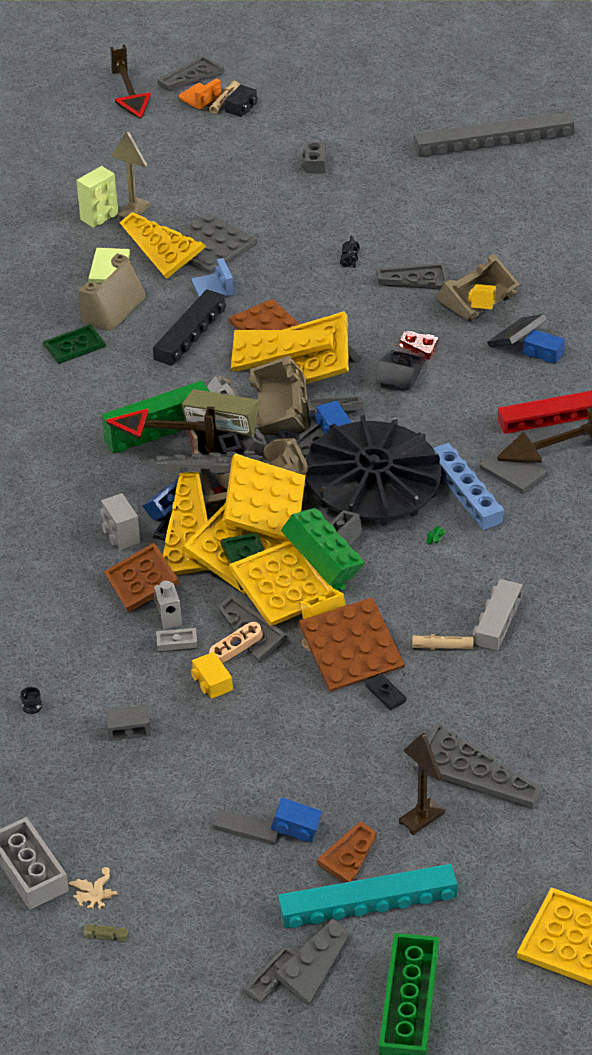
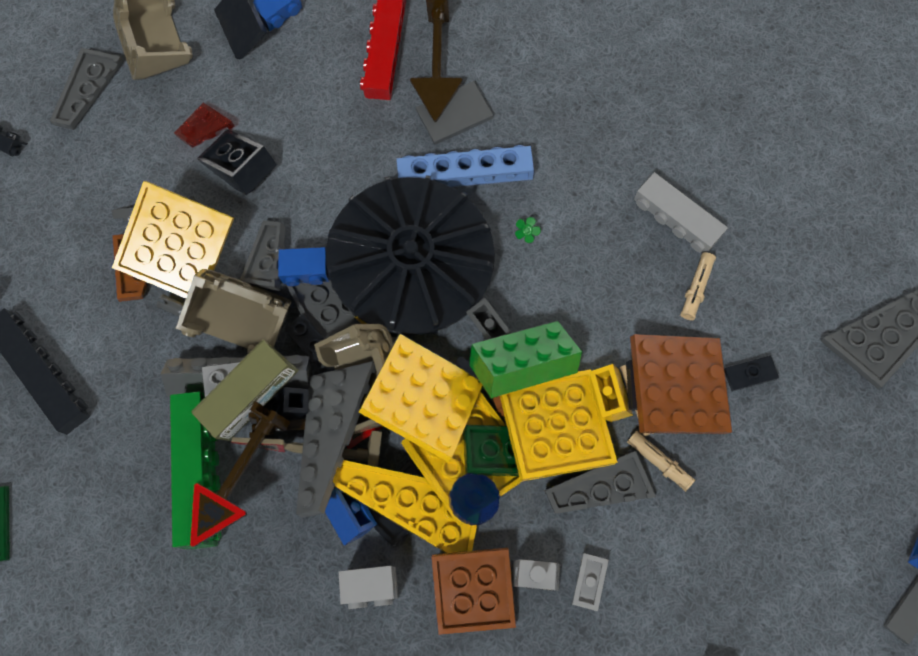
camera: 65 degrees left, 30 degrees up
yellow brick [191,652,233,699] -> none
light nougat beam [209,622,263,663] -> none
dark orange plate [229,299,300,330] -> none
yellow wing [231,330,333,372] -> none
yellow brick [468,284,496,309] -> none
none -> clear blue tile [449,473,500,525]
none -> tan pin [627,431,695,492]

